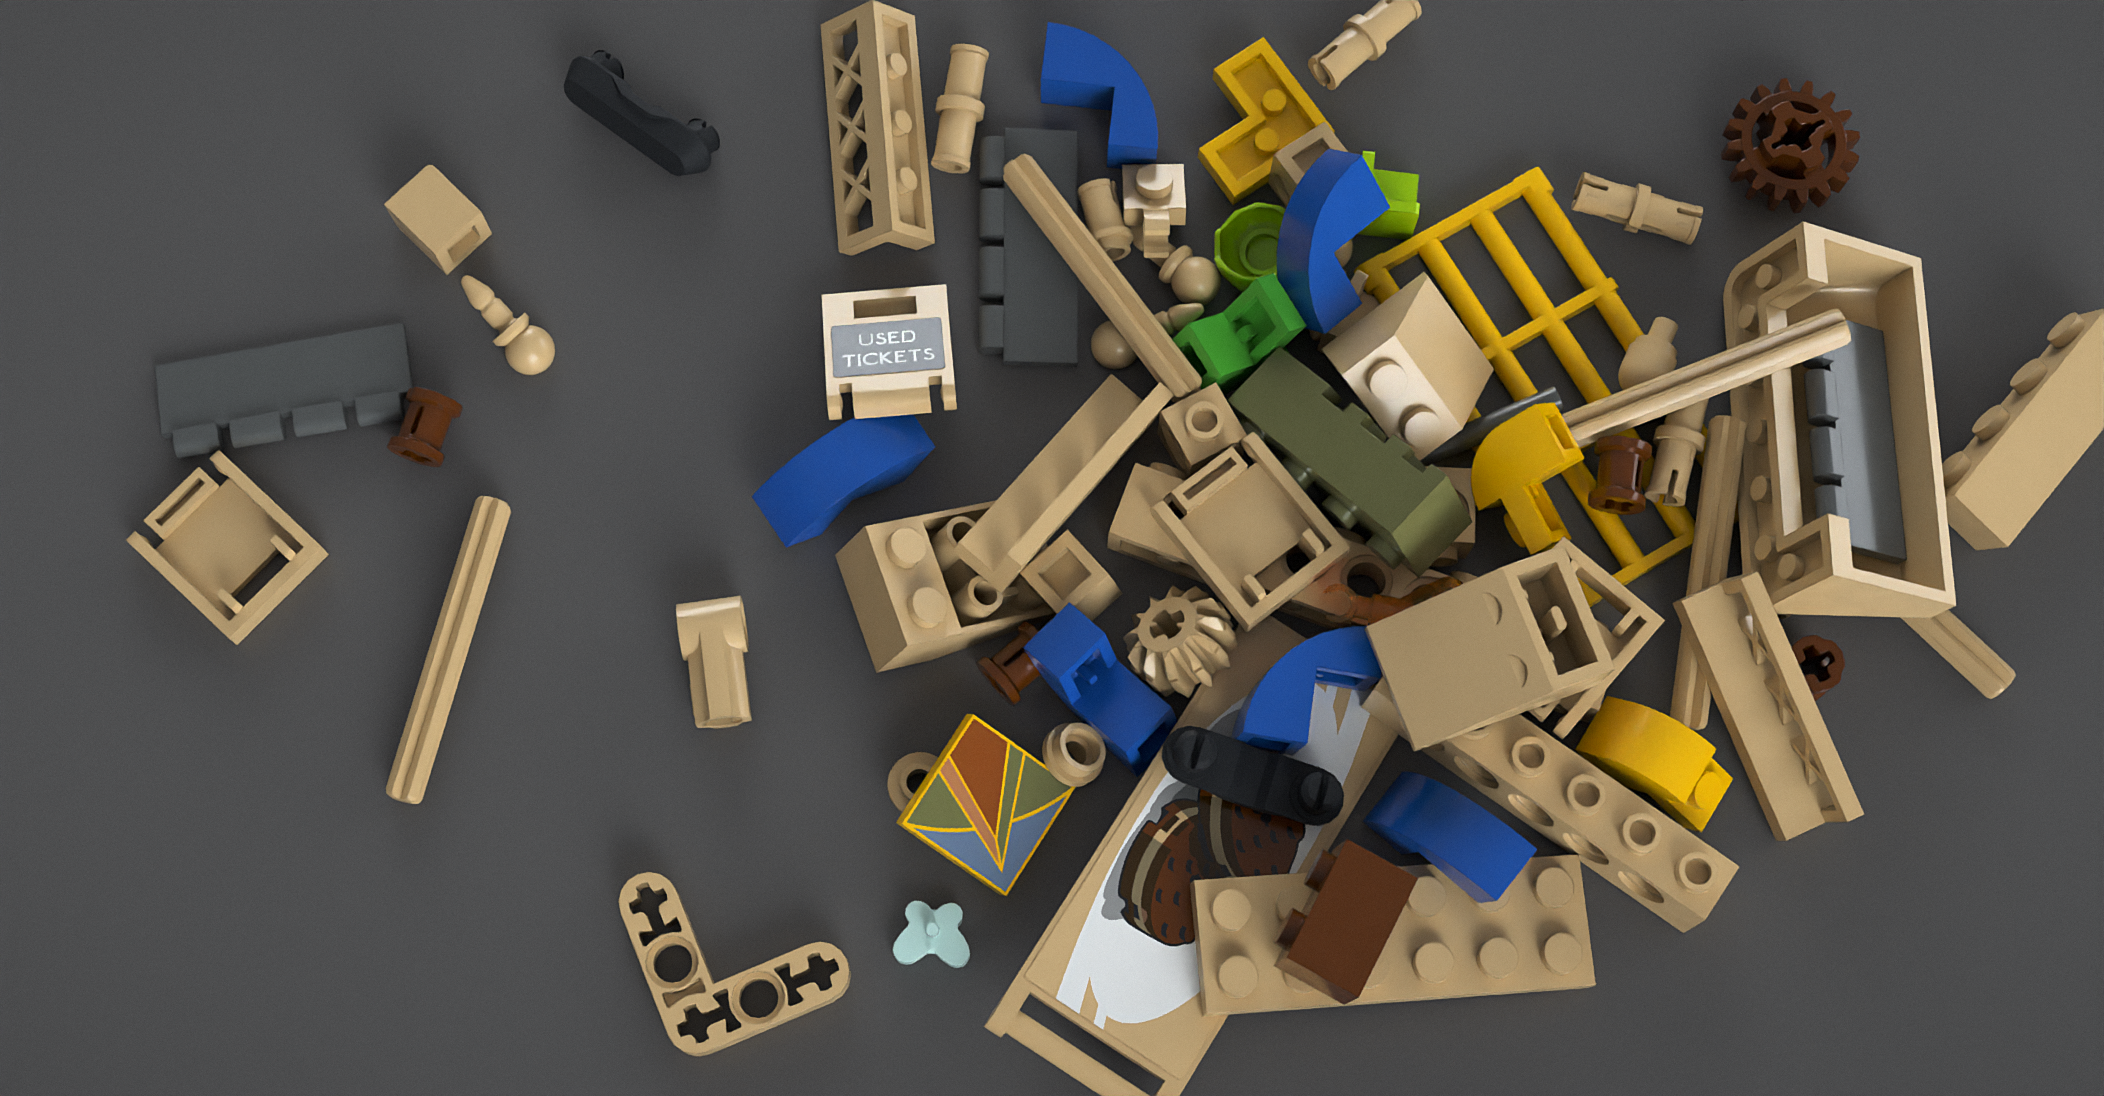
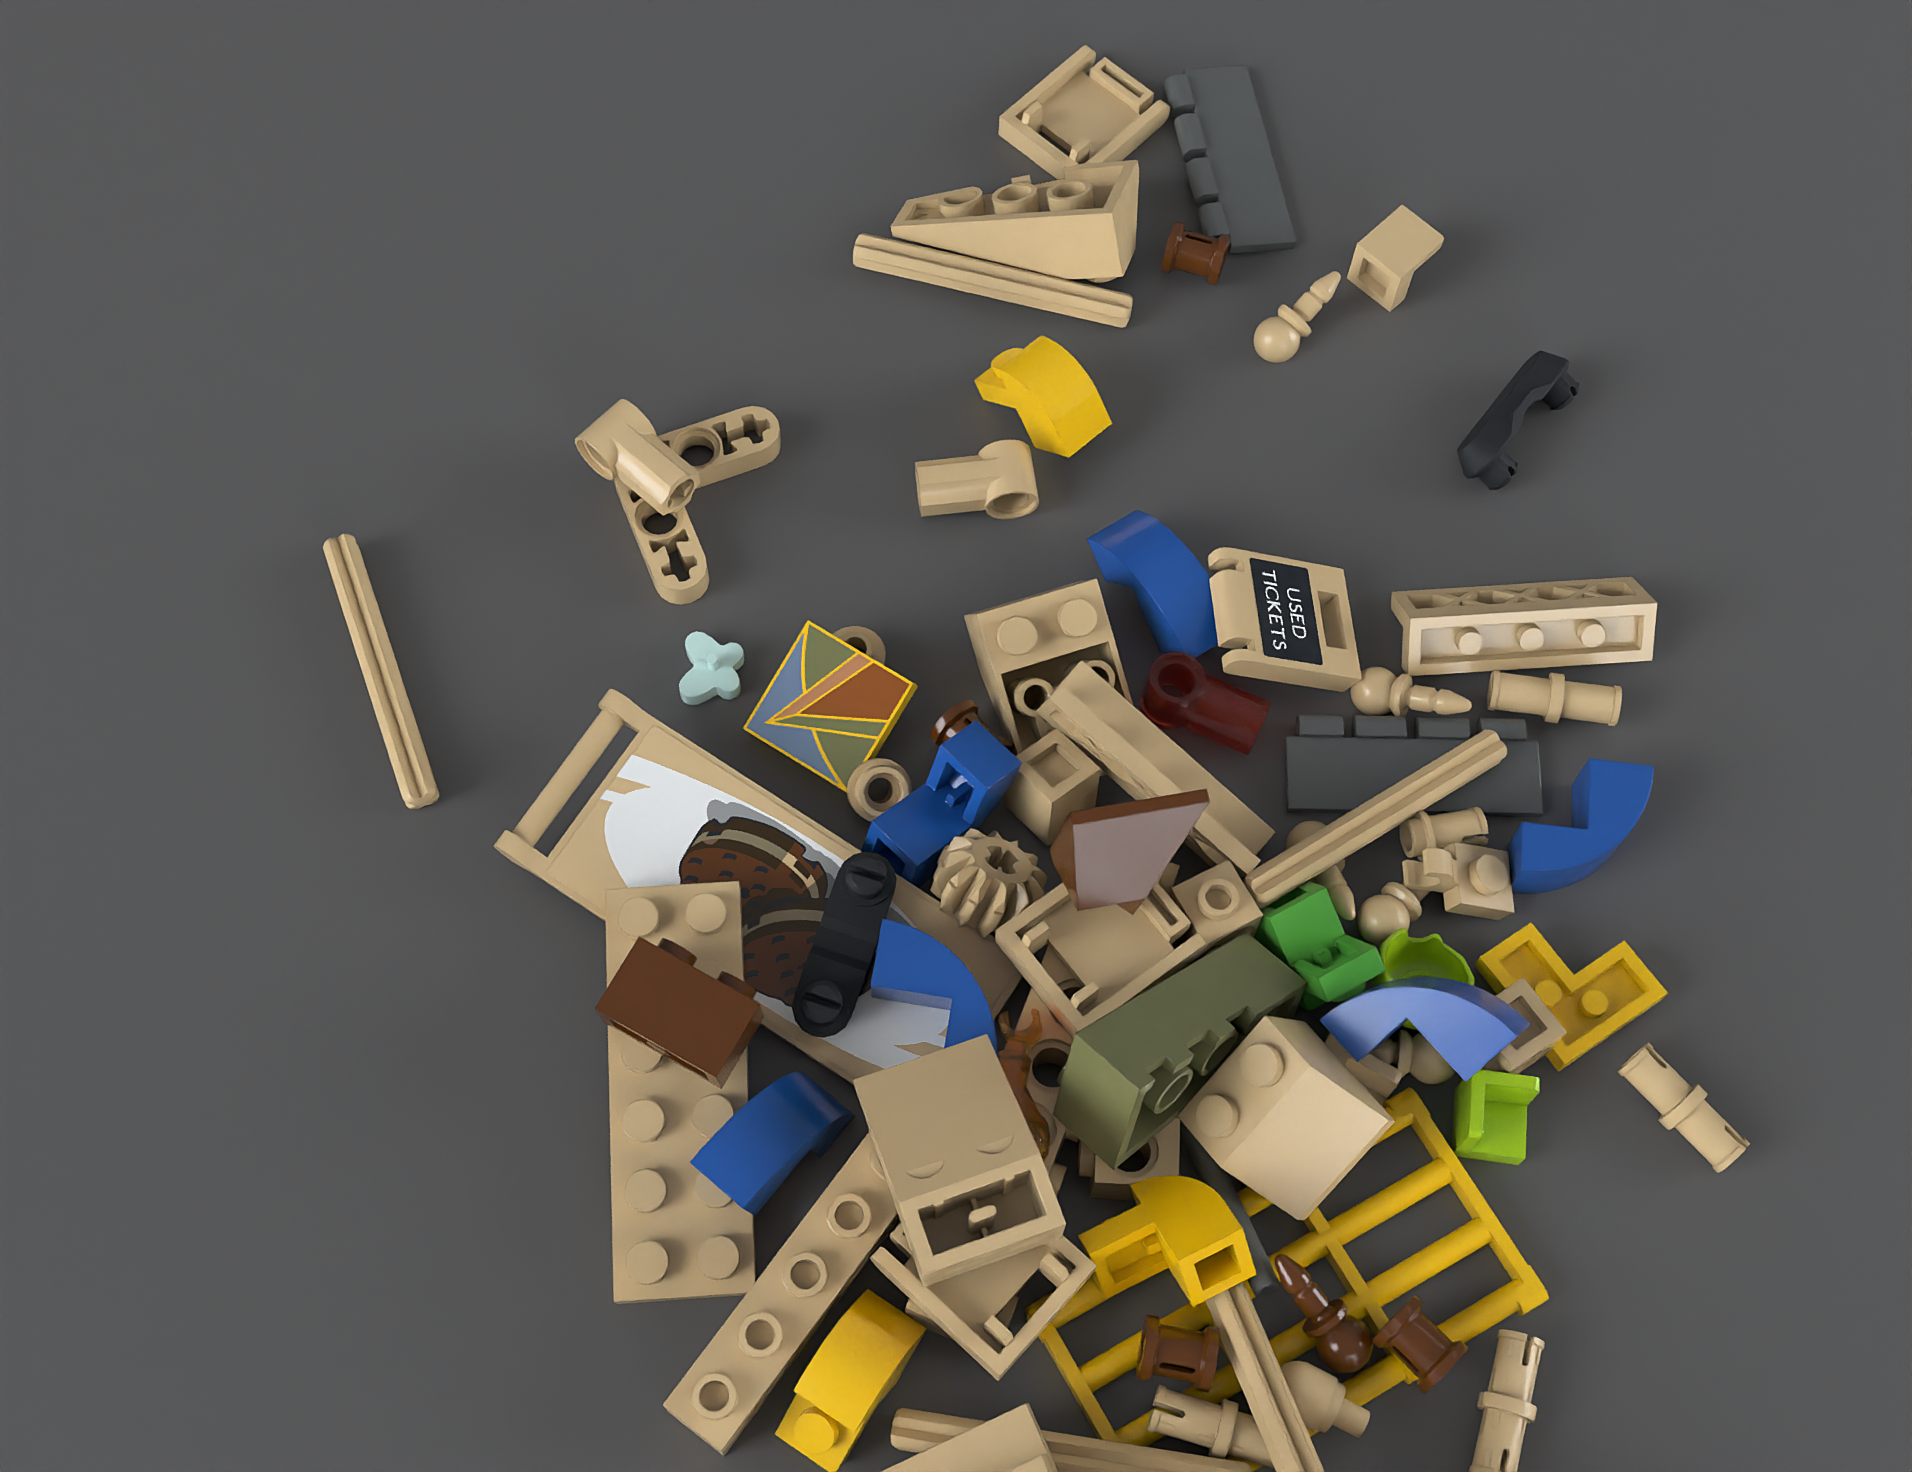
camera: 90 degrees right, 10 degrees down
none -> tan piece [575,399,700,516]
none -> tan wedge [891,160,1139,283]
none -> yellow brick [974,336,1112,458]
none -> slope [1050,788,1210,915]
none -> clear red piece [1139,652,1271,755]
none -> reddish brown bar [1274,1254,1373,1373]
none -> tan bar [1350,667,1472,716]
none -> reddish brown bush [1371,1295,1469,1394]

